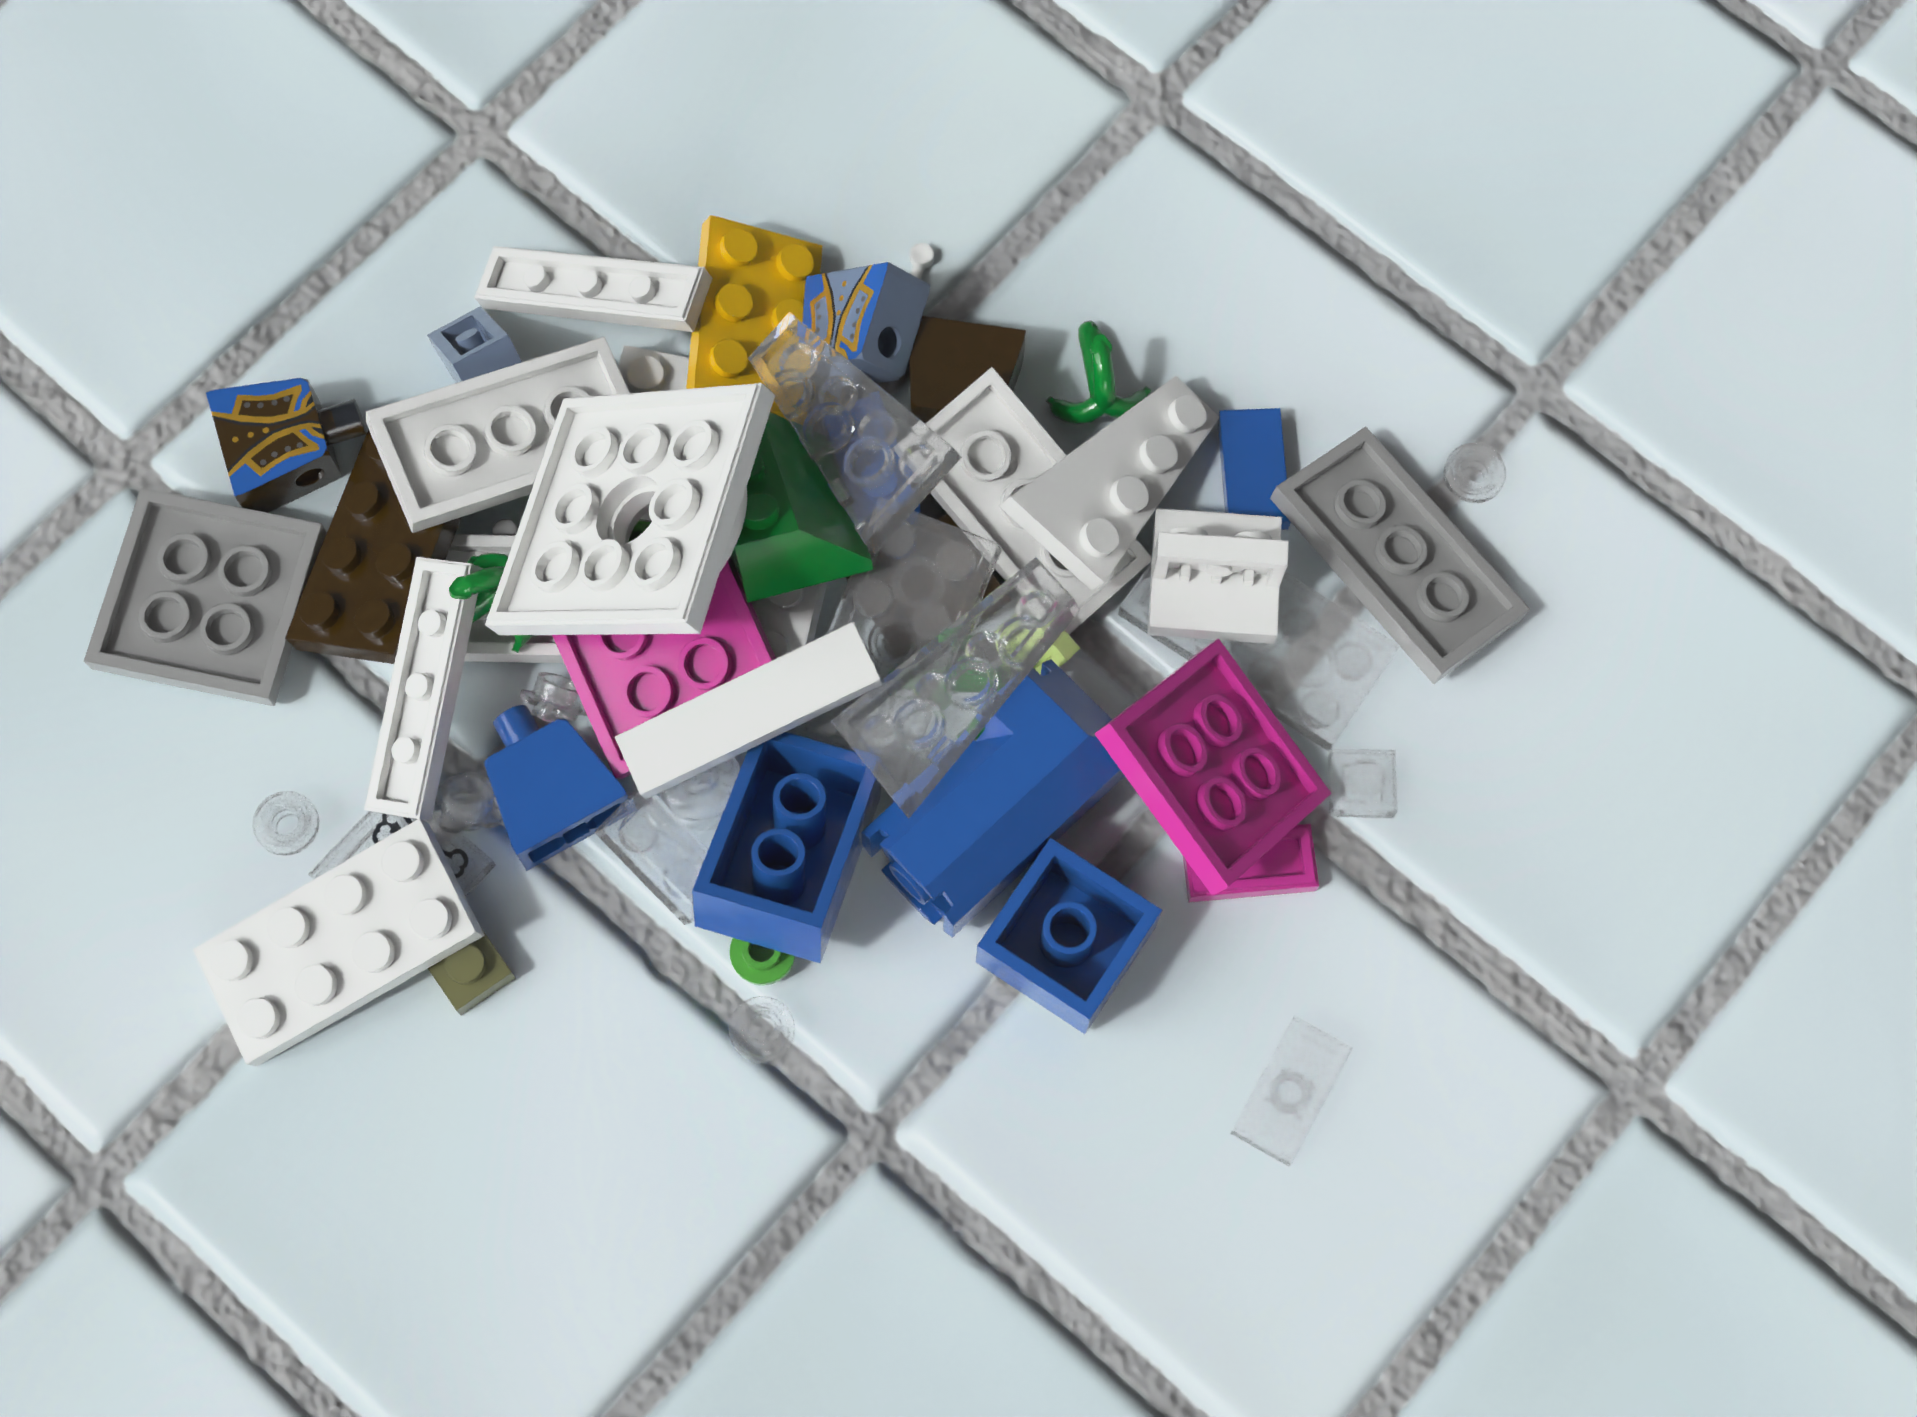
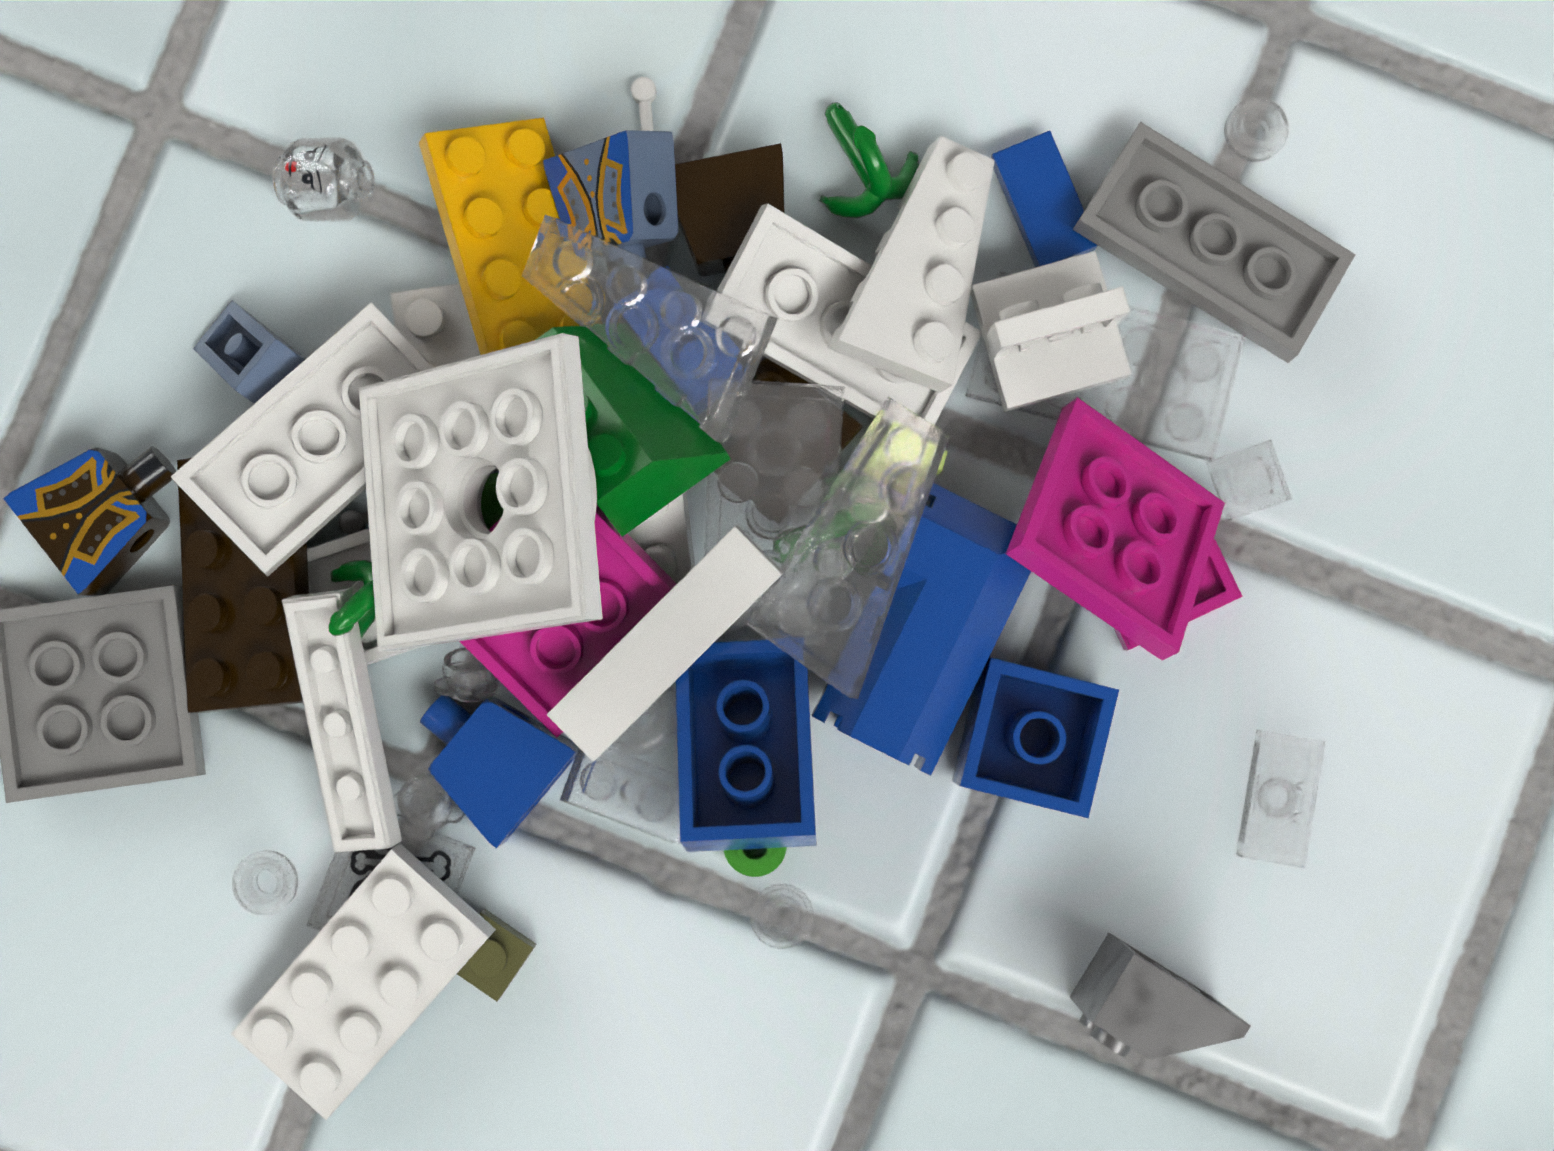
camera: 20 degrees left, 15 degrees up
white tile [474,246,713,332] -> none
none -> clear head [273,137,375,222]
none -> flat silver slope [1070,932,1251,1060]

